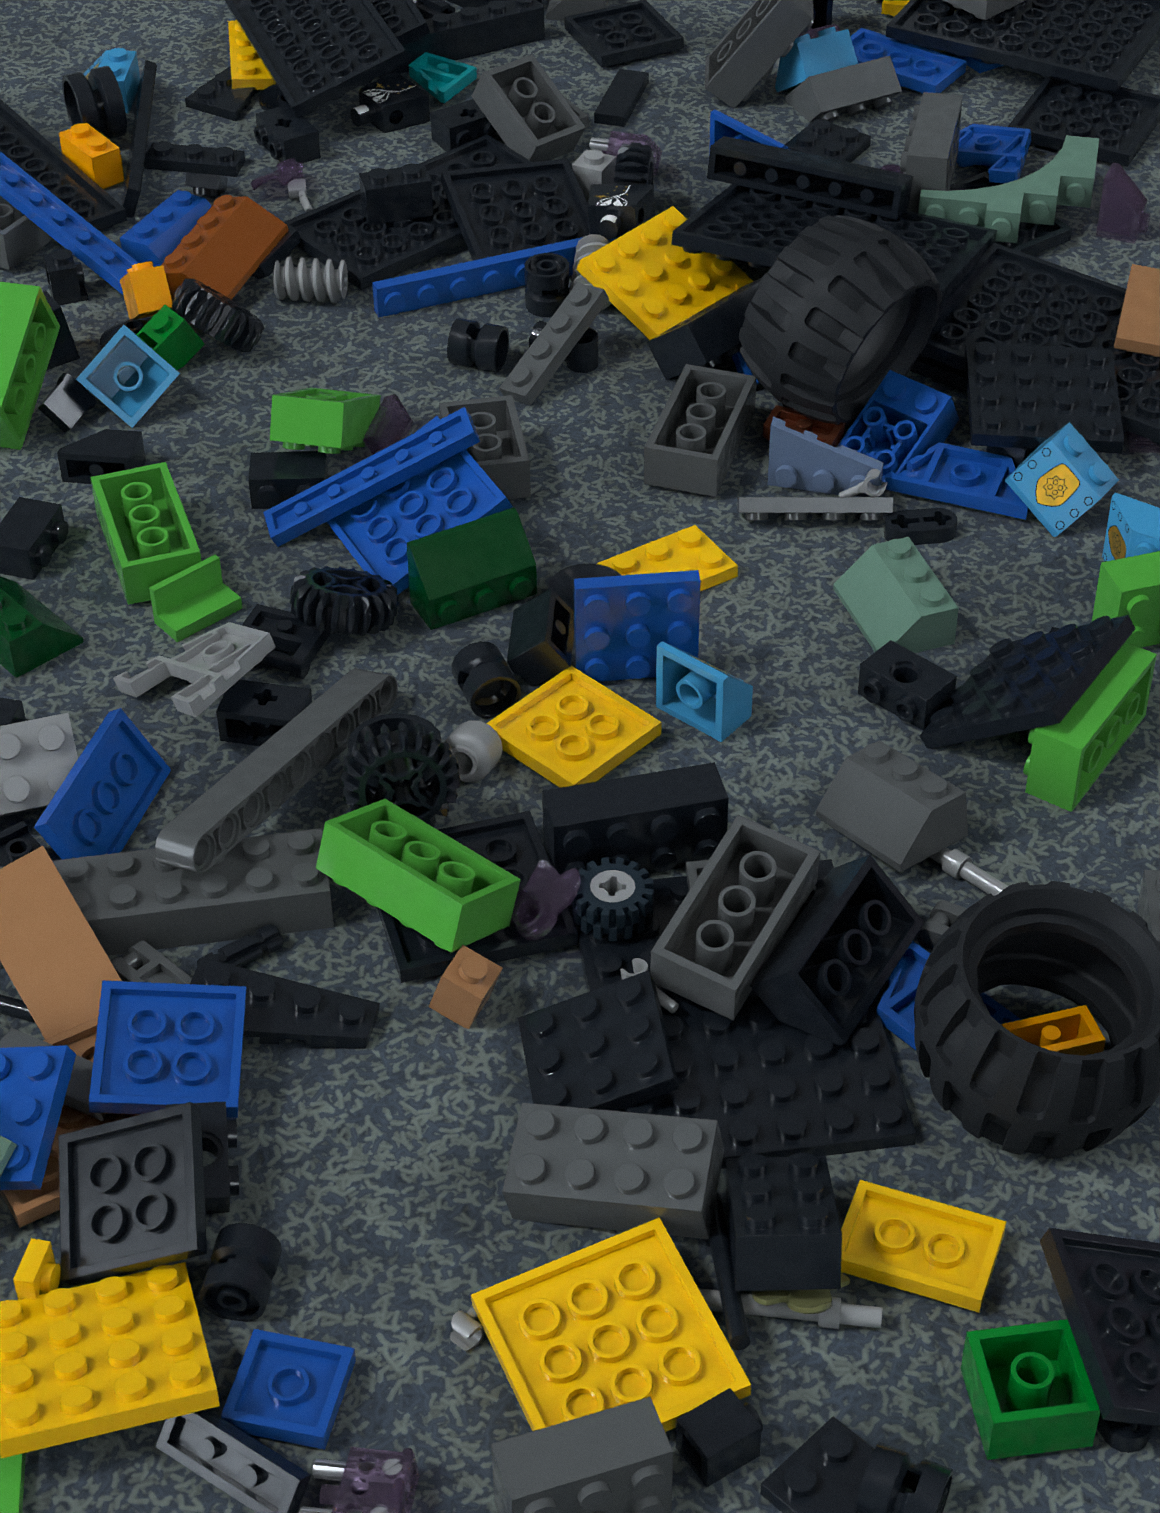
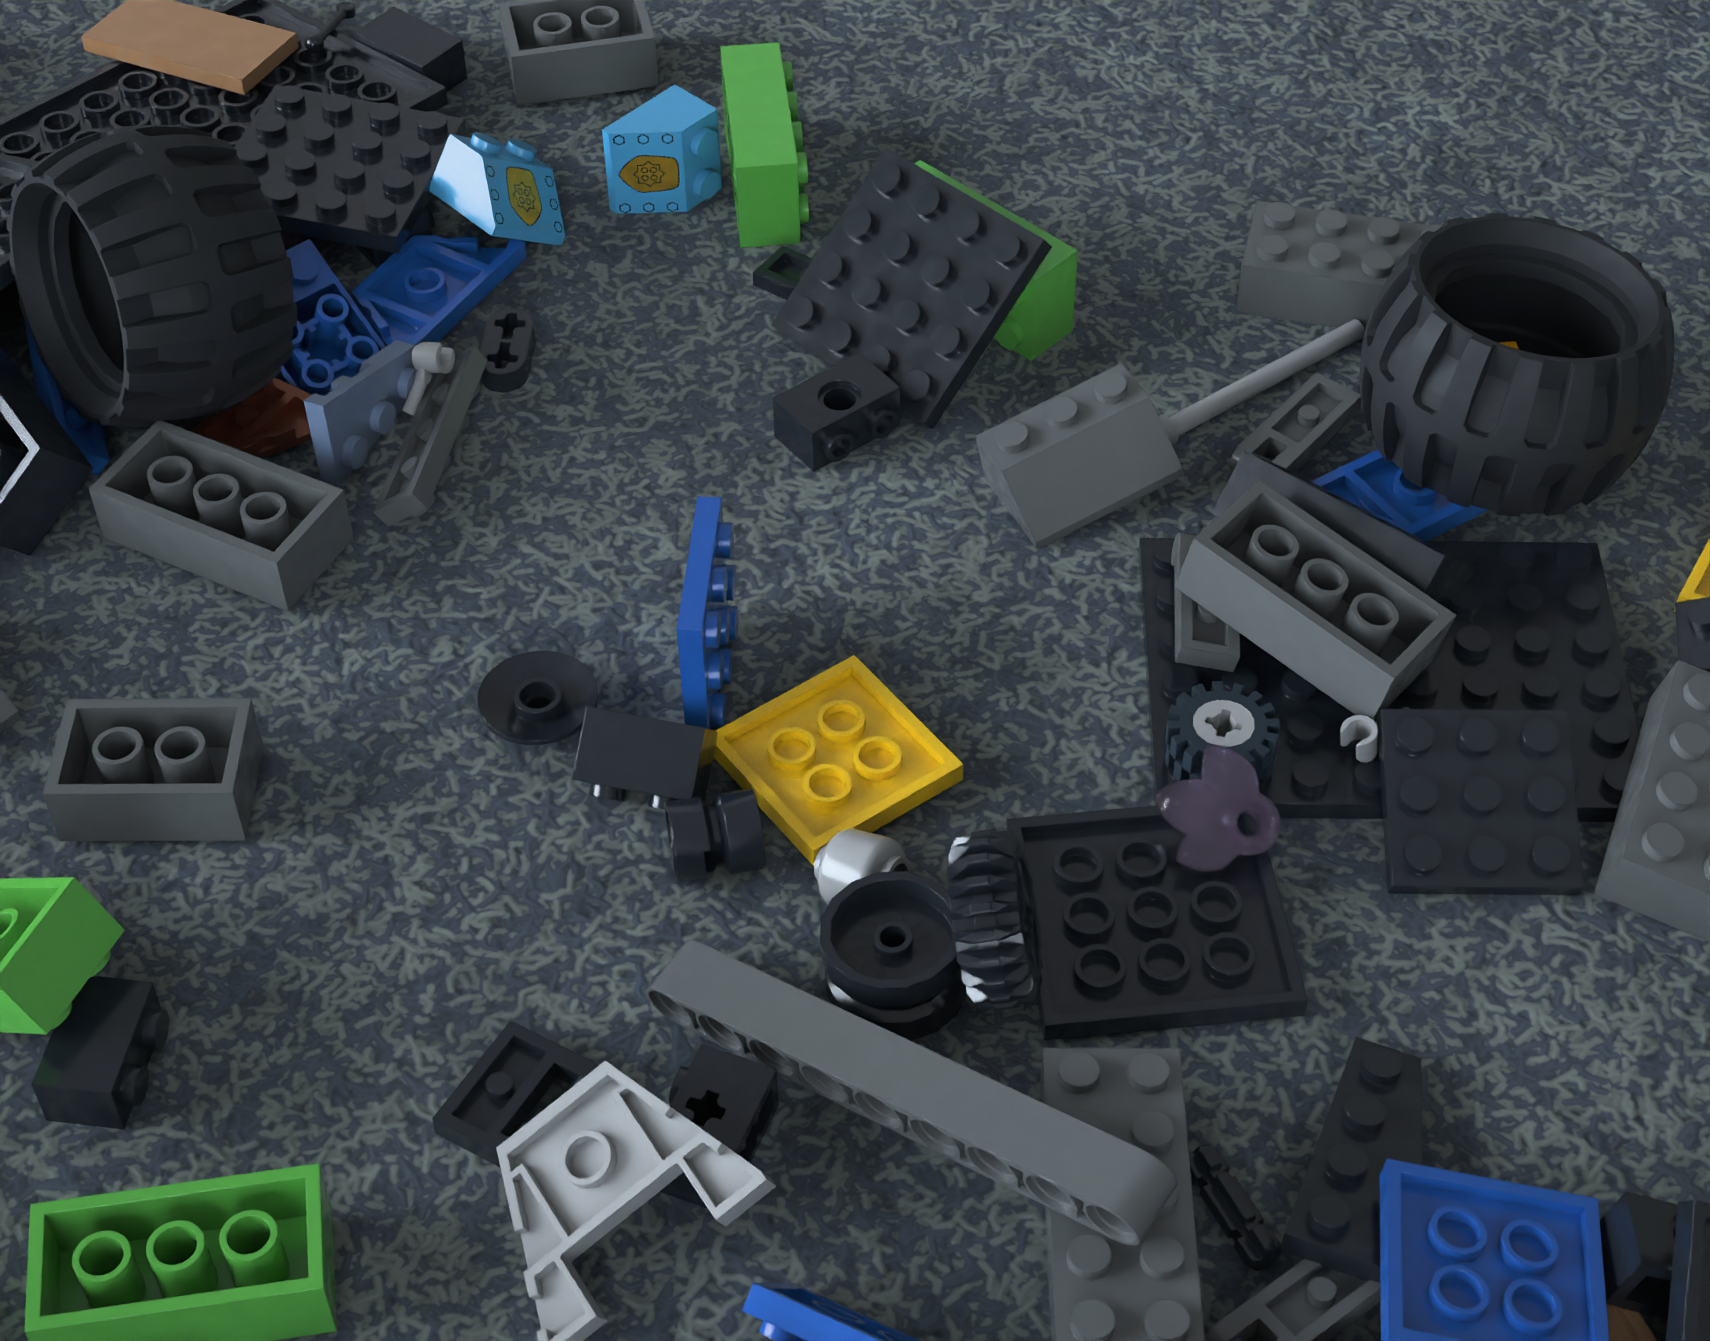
camera: 80 degrees left, 5 degrees up
bright green panel [149,555,243,642] -> none
blue plate [263,407,480,547] -> none
black gear [290,566,398,636] -> none
bright green brick [316,799,521,953] -> none
blue plate [327,416,513,595] -> none
dark green slope [406,508,537,630] -> none
medium nougat brick [429,945,503,1029] -> none
black brick [542,762,729,888] -> none
yellow plate [597,525,738,592] -> none
dark azure slope [656,641,753,742] -> none
sand green slope [833,537,959,653] -> none

